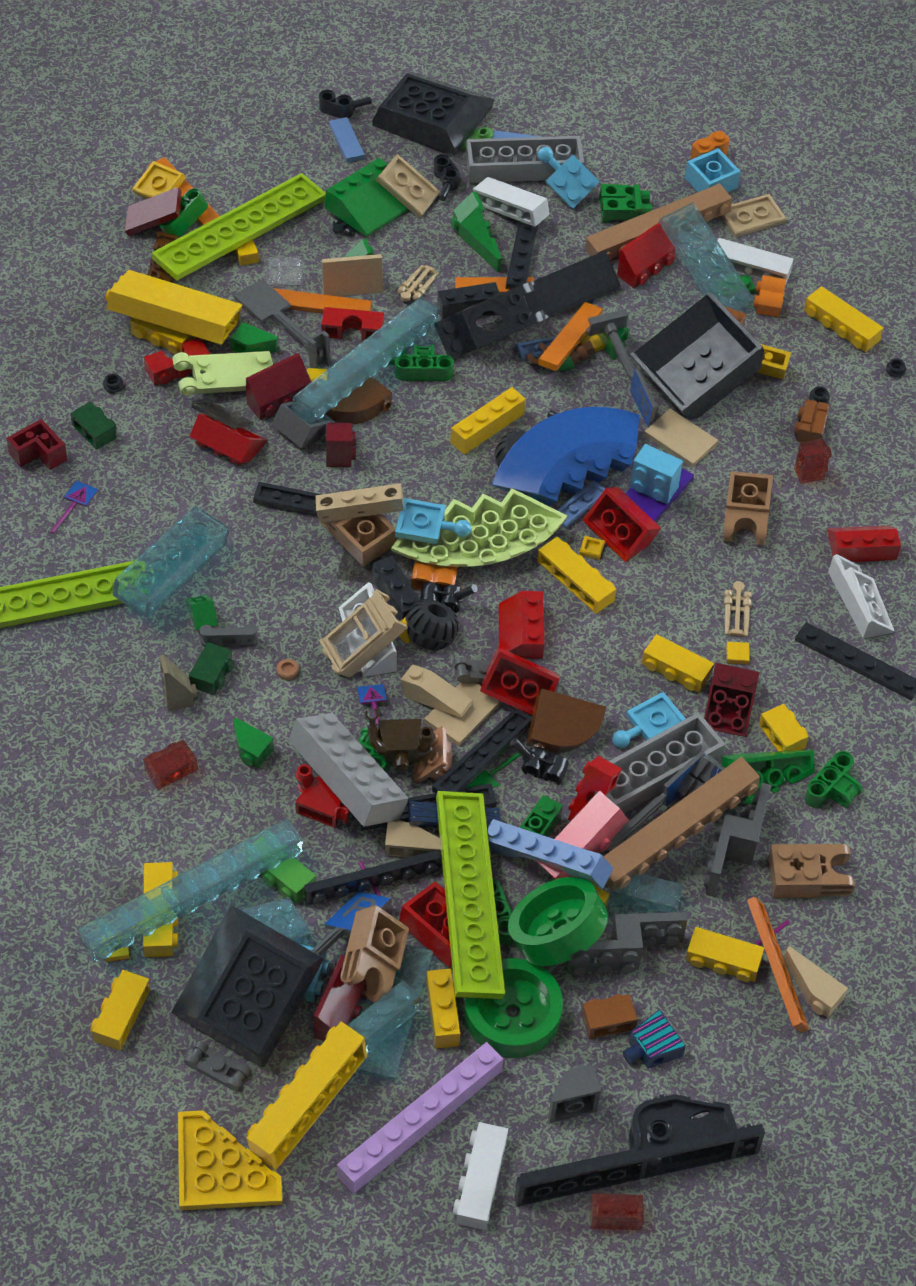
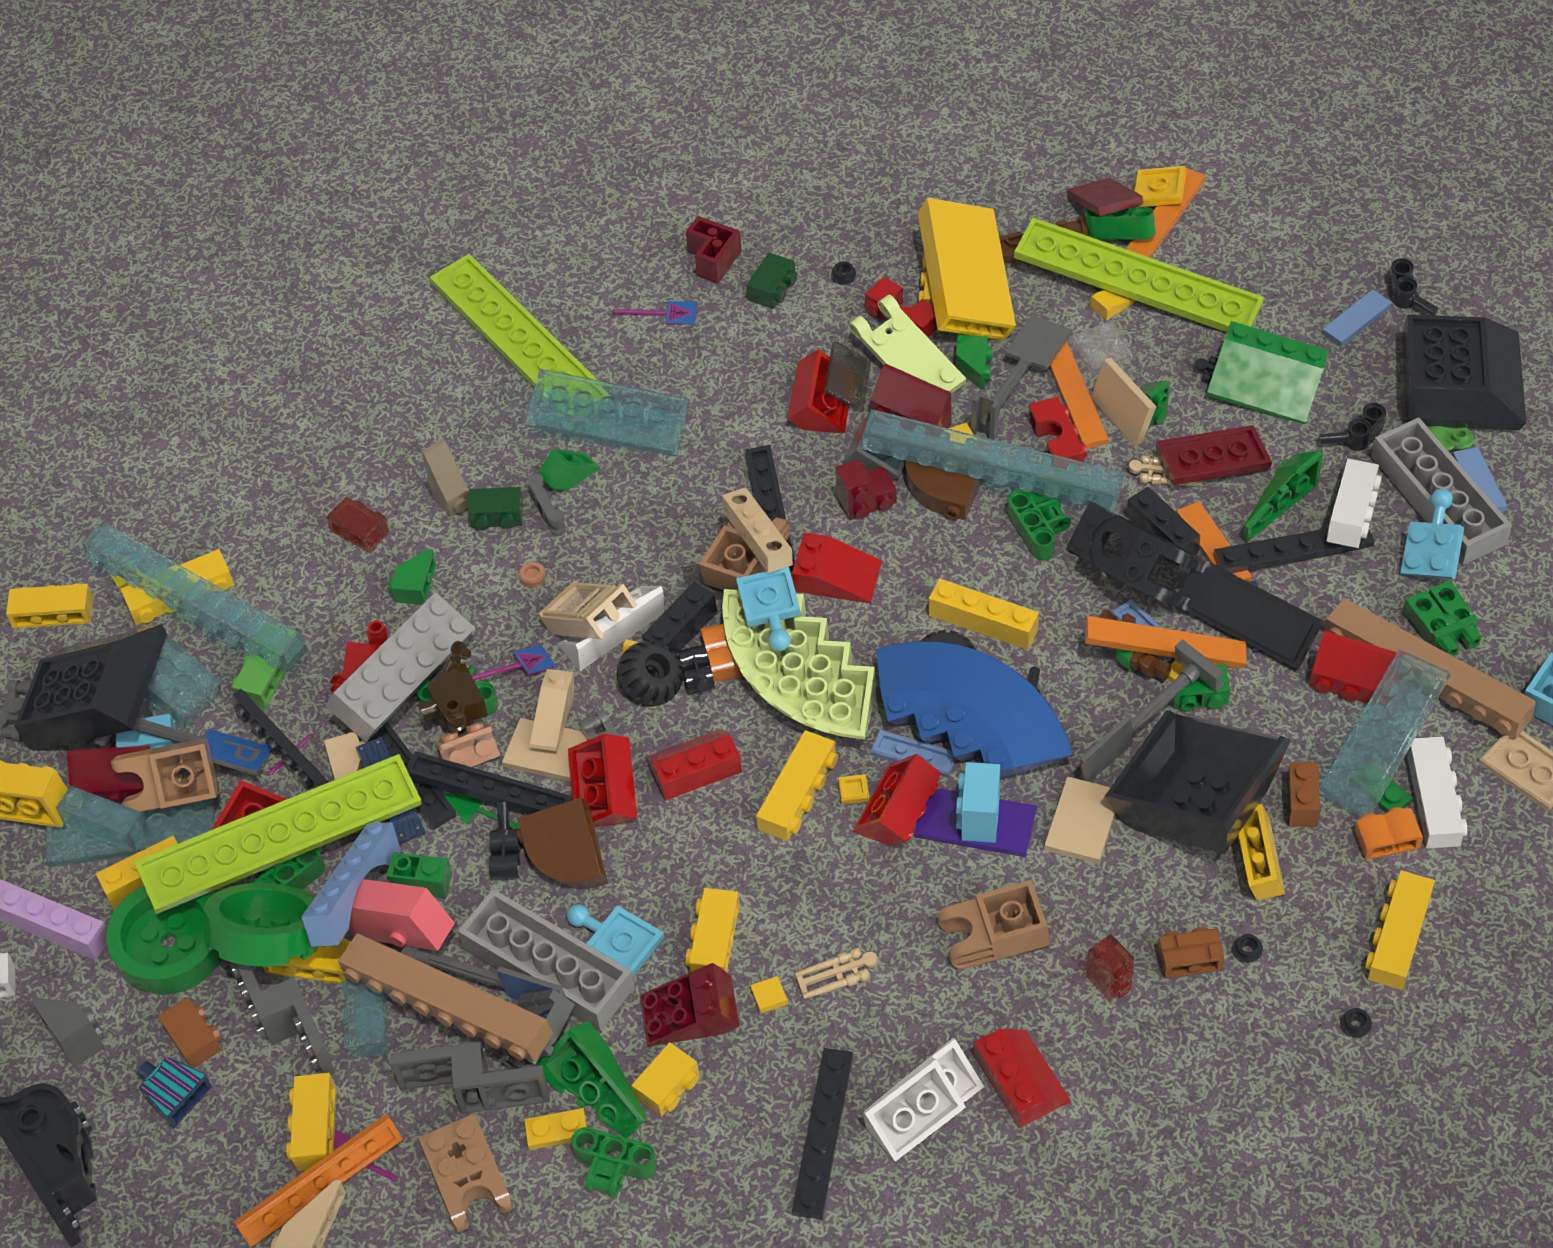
camera: 75 degrees right, 0 degrees up
tan tile [376,154,441,218] -> none
red arch [567,756,622,821] -> none
none -> yellow plate [524,1108,587,1150]
none -> red slope [792,532,882,604]
none -> dark red plate [1155,425,1272,485]

